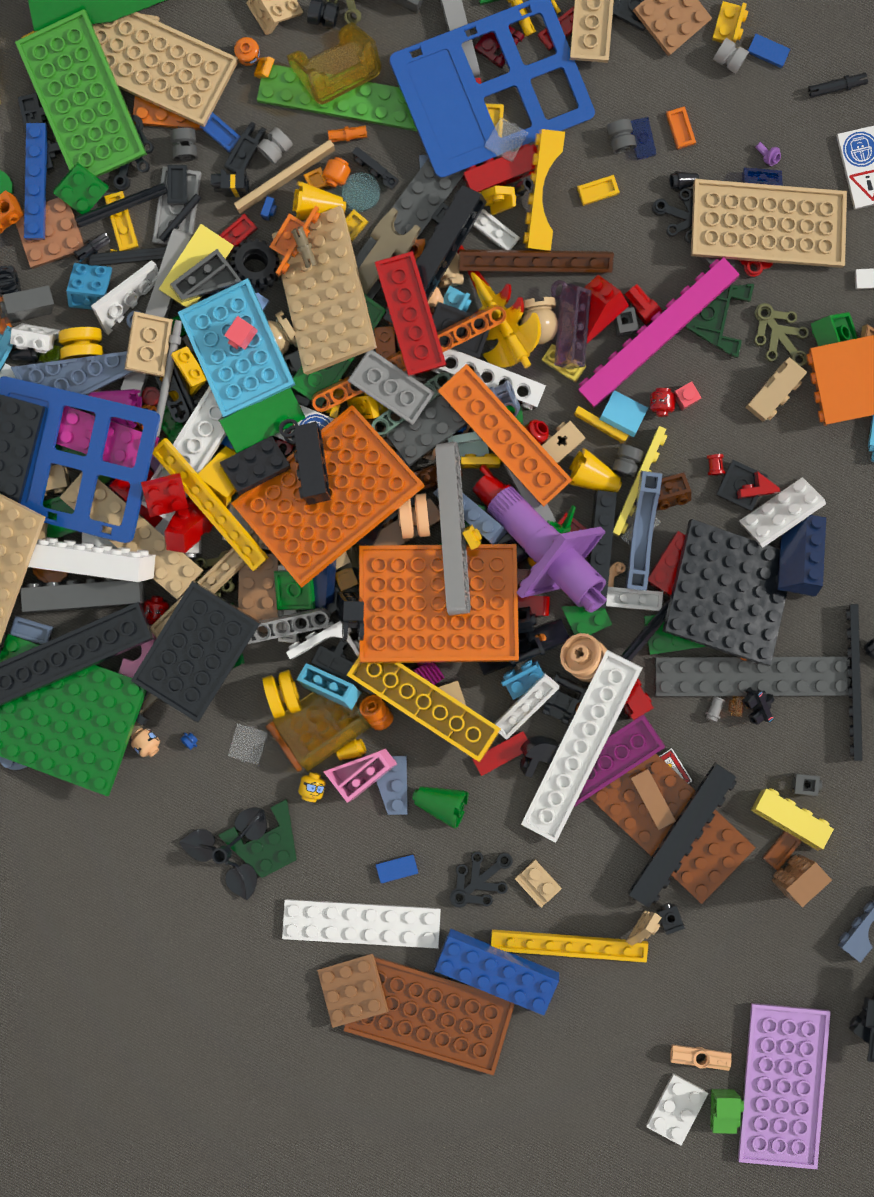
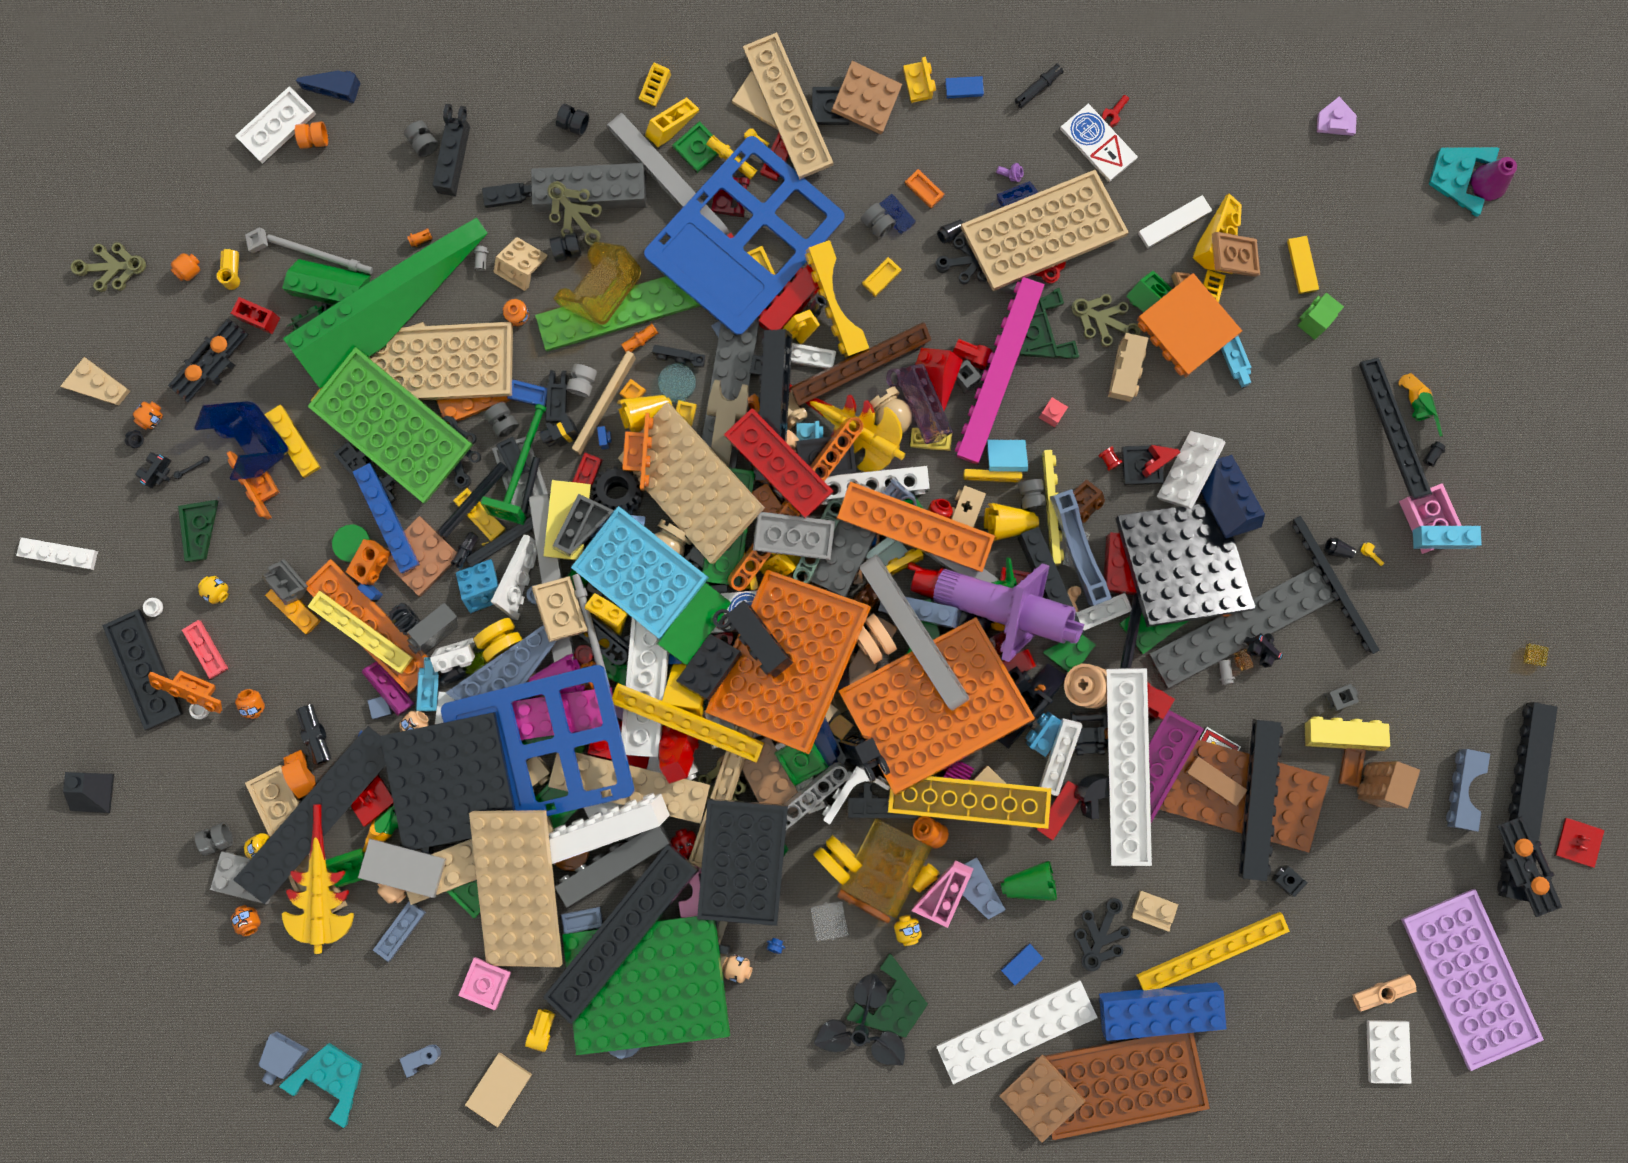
camera: 20 degrees left, 5 degrees down
green plate [53,162,108,215] -> none
red plate [141,473,188,517] -> none
coral brick [224,316,258,350] -> none
light orange tile [254,56,275,79] -> none
dark tan pin [291,226,317,268] -> none
medium azure brick [297,663,361,710] -> none
orange head [322,157,351,188] -> none
yellow plate [462,525,482,550] -> none
clear piece [484,118,529,162] -> none
tan wing [626,910,662,946] -> none
red head [650,388,676,417] -> none
bright green brick [710,1089,744,1134] -> none
light grey wheel [713,38,749,74] -> none
none -> green tile [481,404,546,525]

